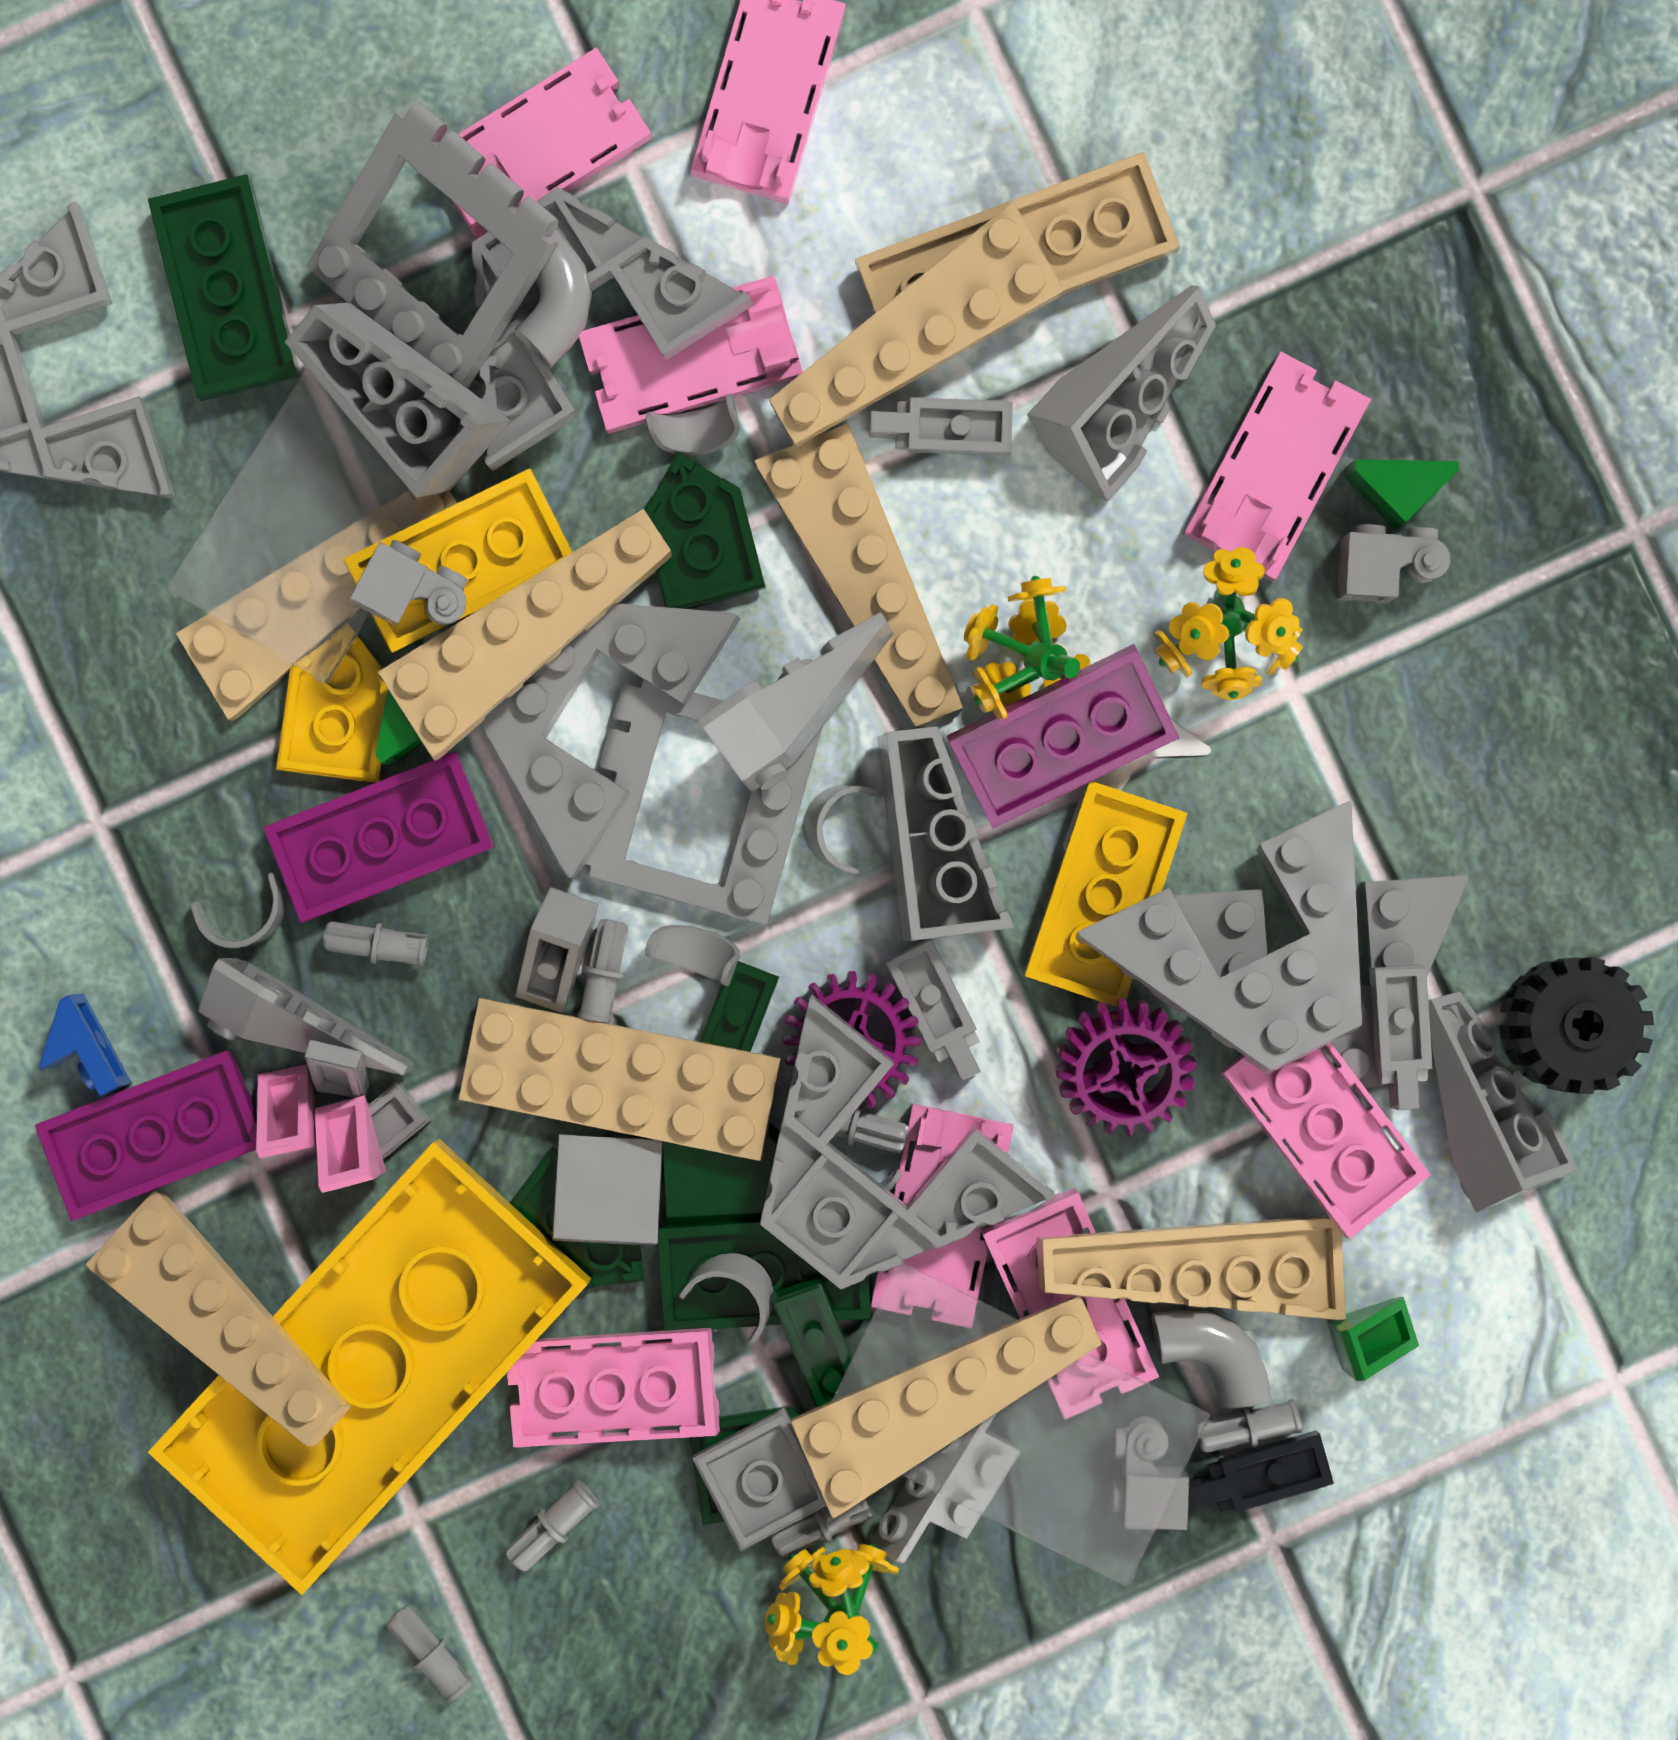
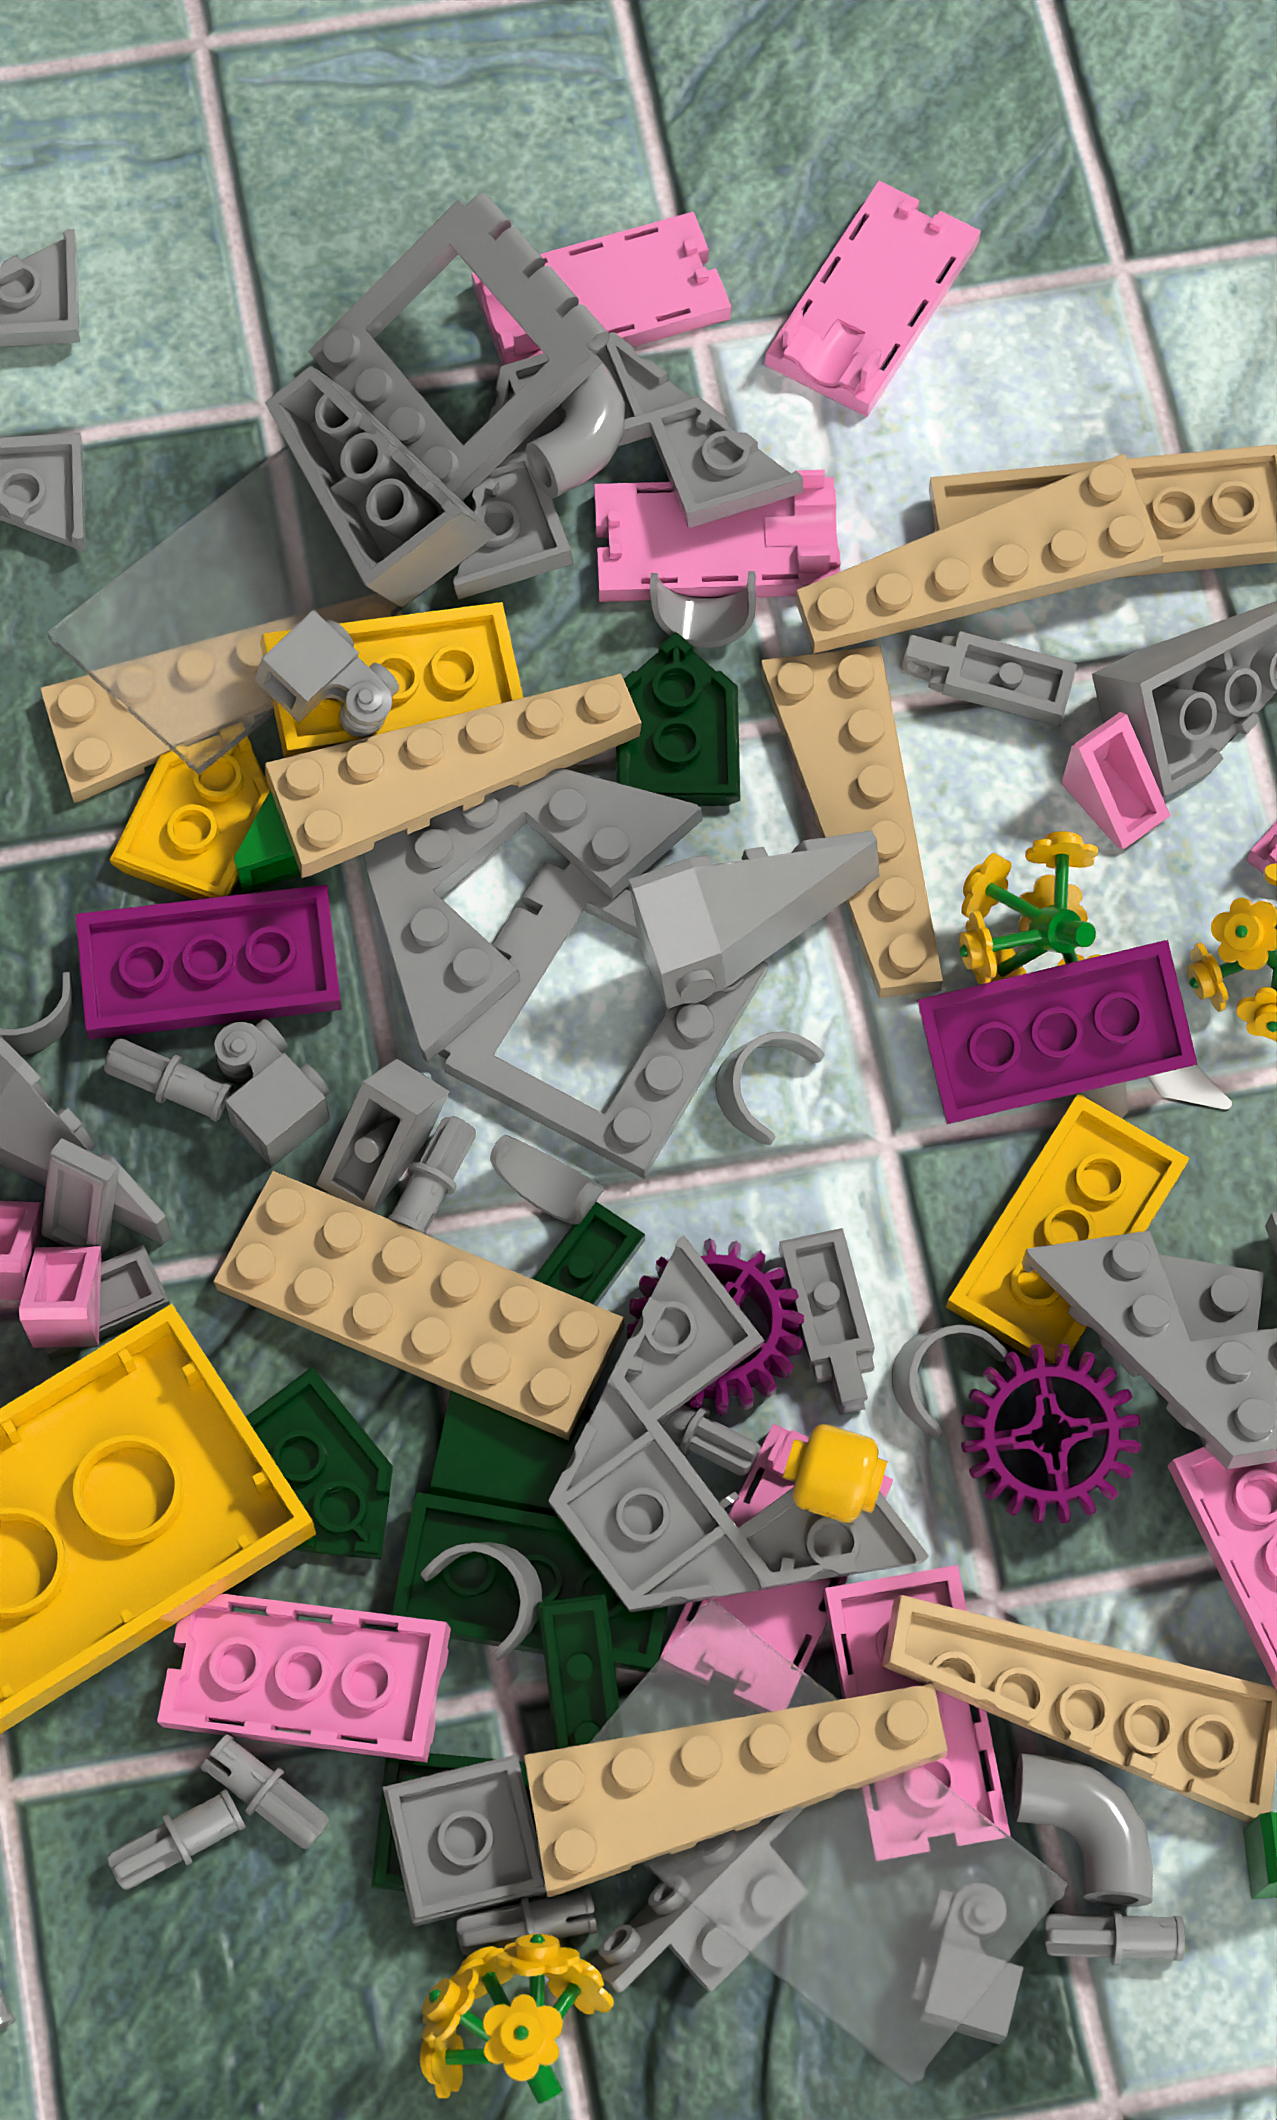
camera: 10 degrees right, 20 degrees down
dark green plate [148,174,301,401] -> none
light grey tile [552,1134,662,1246] -> none
light grey wedge [877,726,1014,941] -> none
black hinge [1188,1430,1334,1513] -> none
none -> light grey axle [200,1733,329,1849]
none -> light grey brick [214,1019,330,1168]
none -> yellow head [782,1424,888,1523]
none -> light grey helmet [892,1325,1008,1439]
none -> bright pink slope [1061,712,1171,850]

